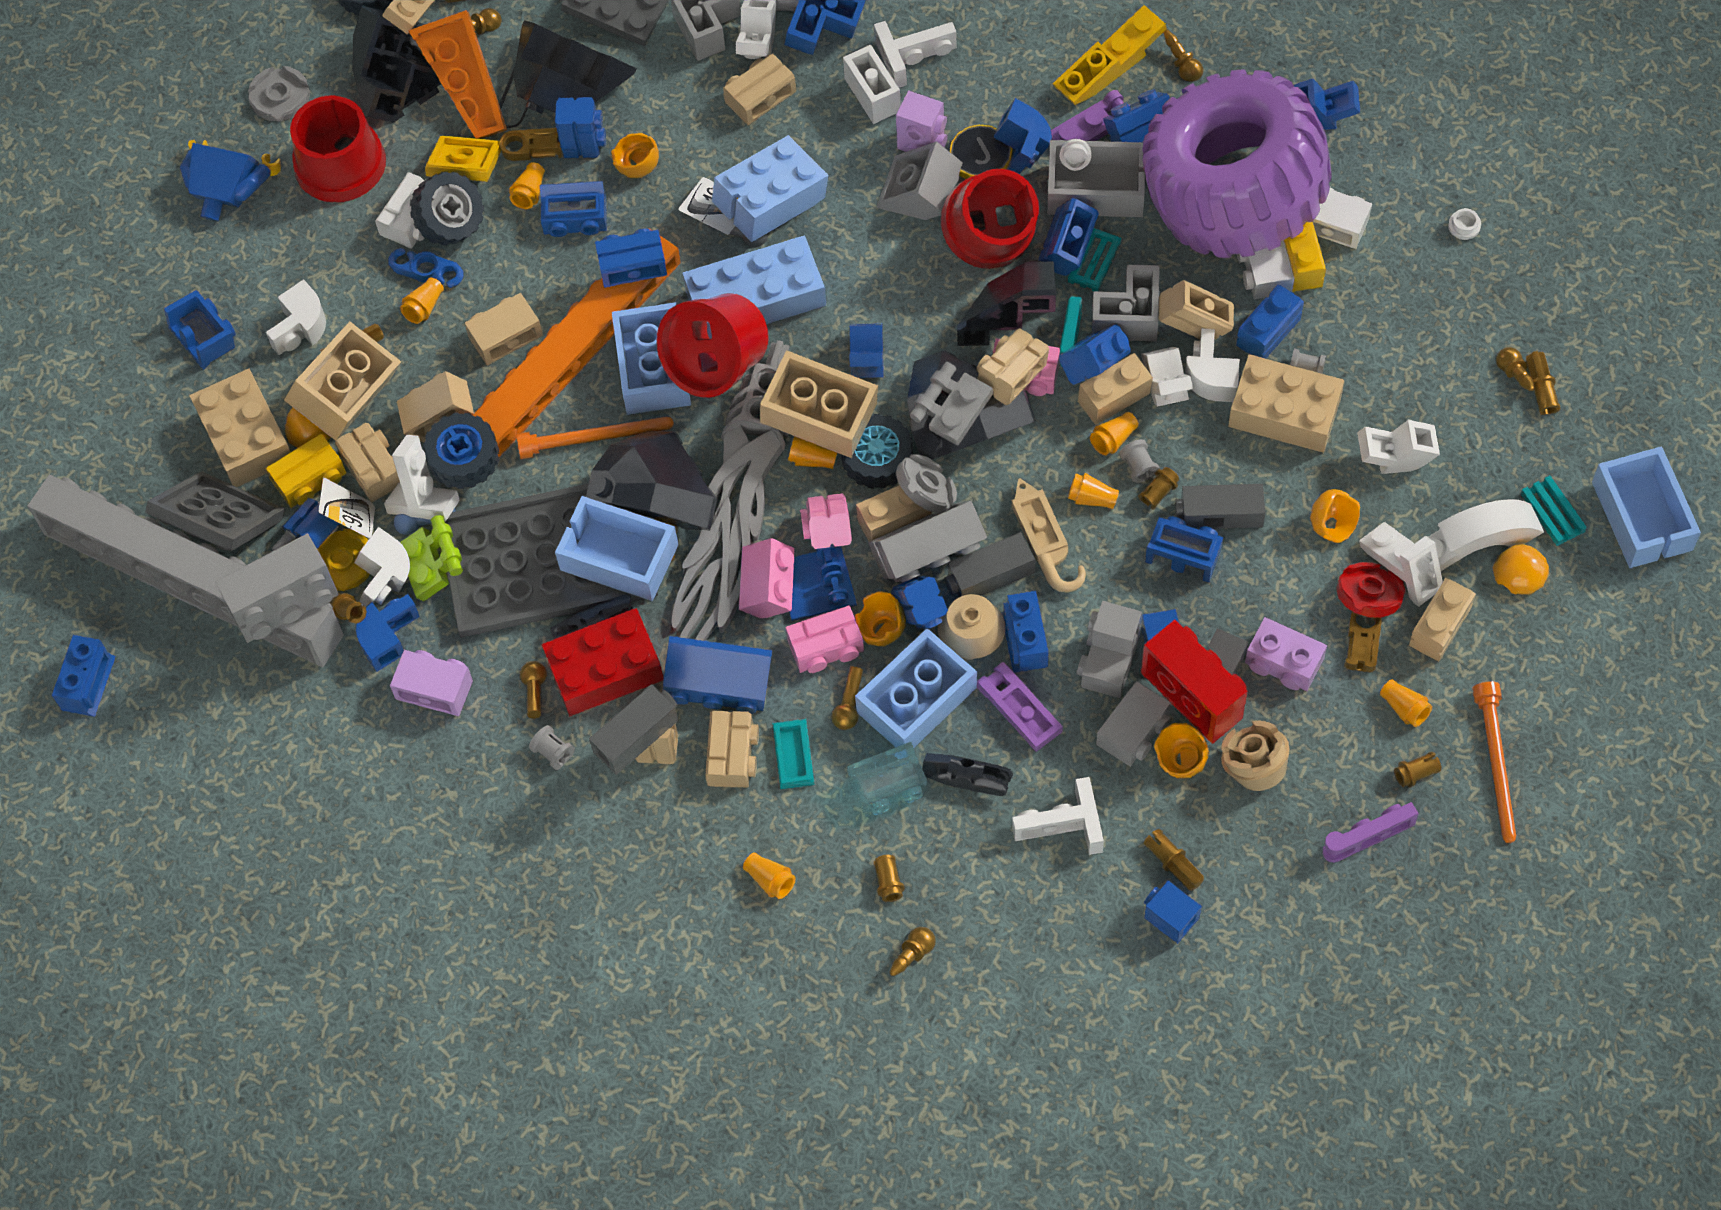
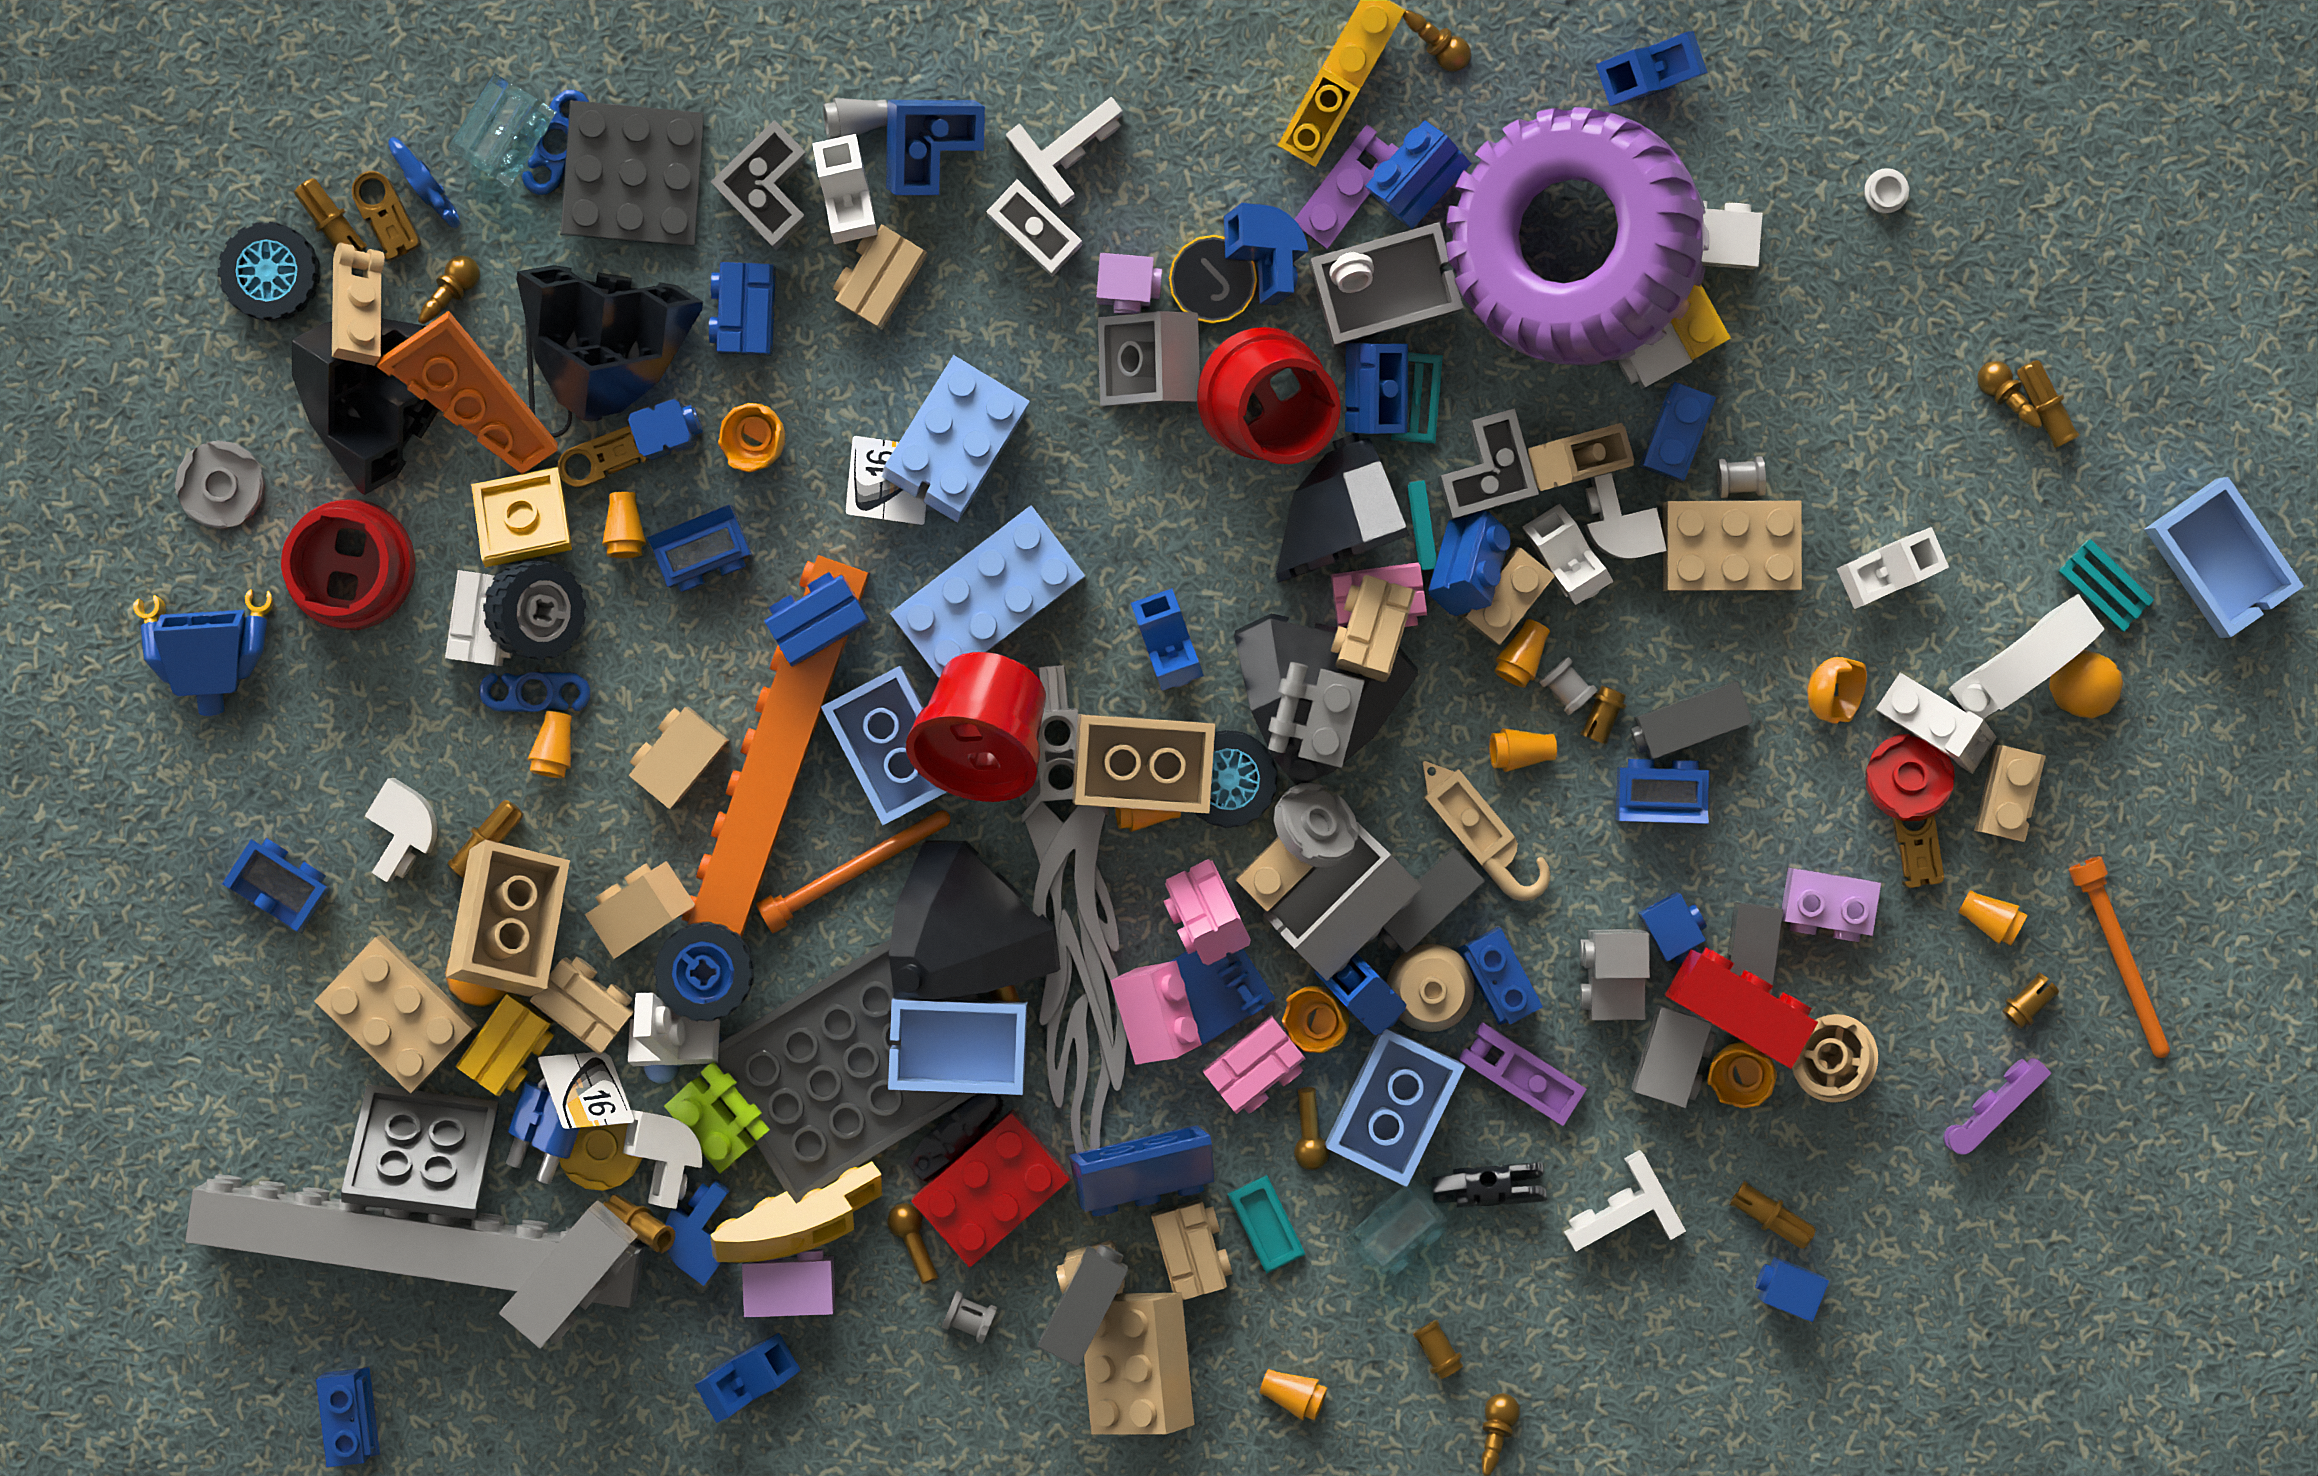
camera: 20 degrees left, 25 degrees up
none -> blue brick [695,1333,801,1423]
none -> blue brick [709,262,776,356]
none -> slope [710,1161,882,1263]
none -> tan brick [1084,1292,1195,1435]

